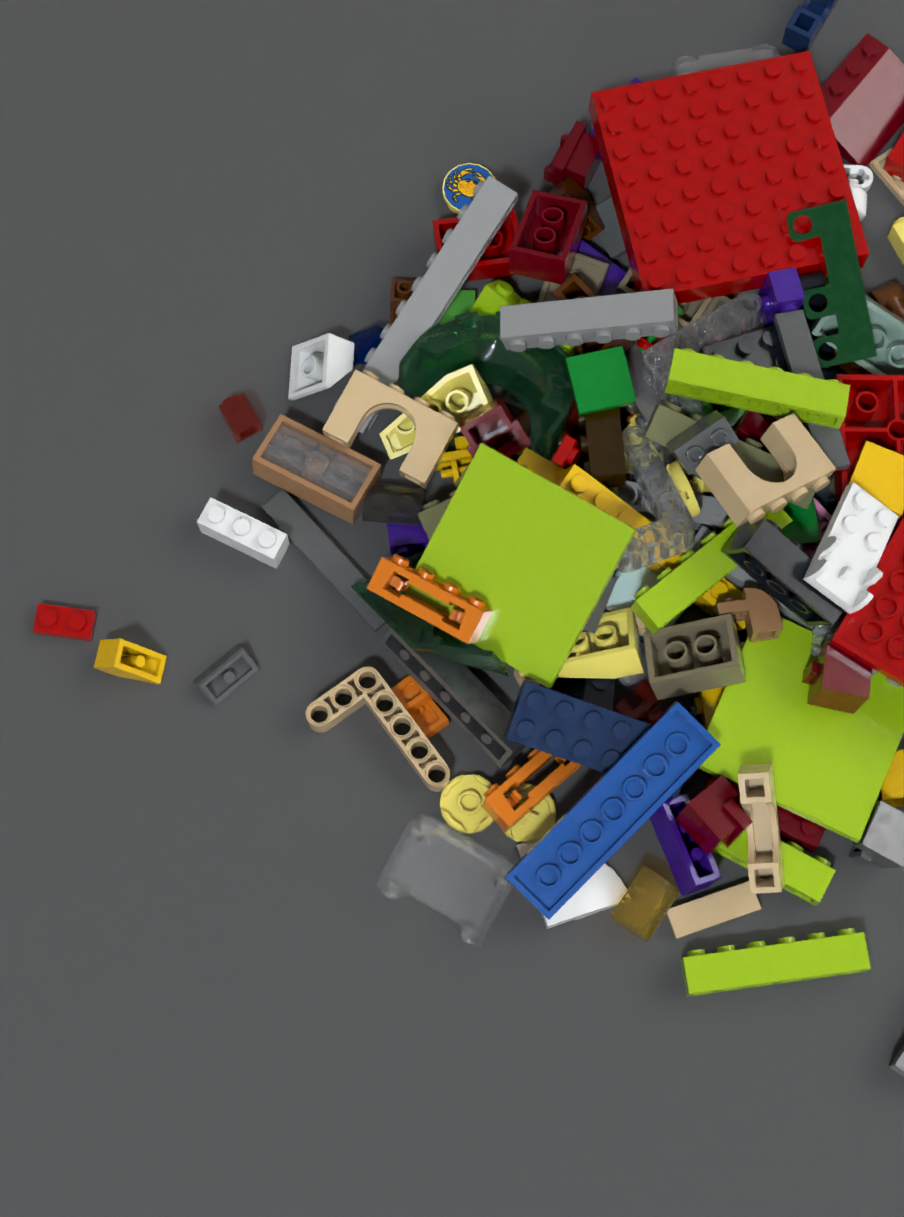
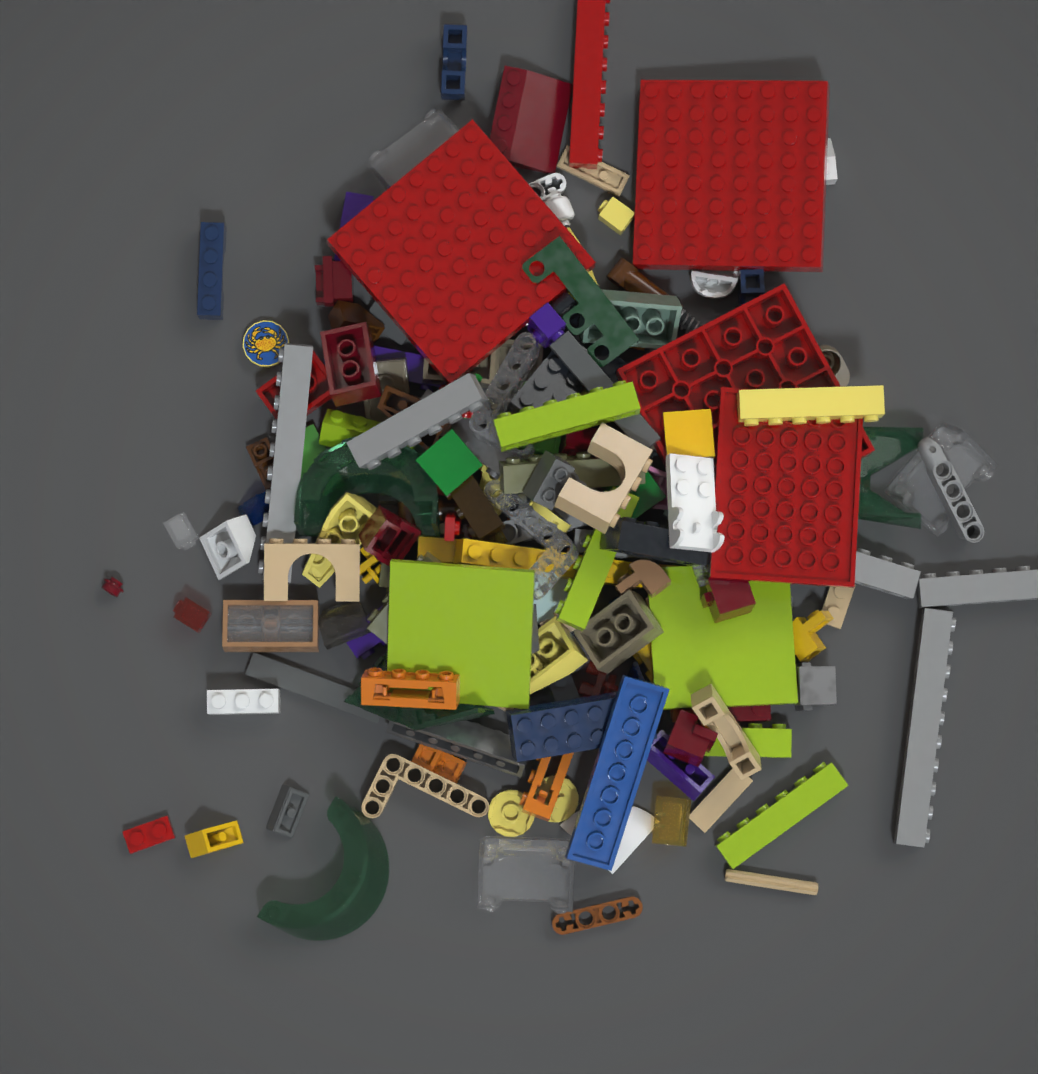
camera: 30 degrees left, 10 degrees up
none -> dark red plate [101,577,124,598]
none -> clear brick [163,512,199,551]
none -> dark blue arch [197,222,227,320]
none -> clear green windscreen [257,796,390,941]
none -> dark orange beam [552,897,643,935]
none -> tan axle [724,869,819,895]

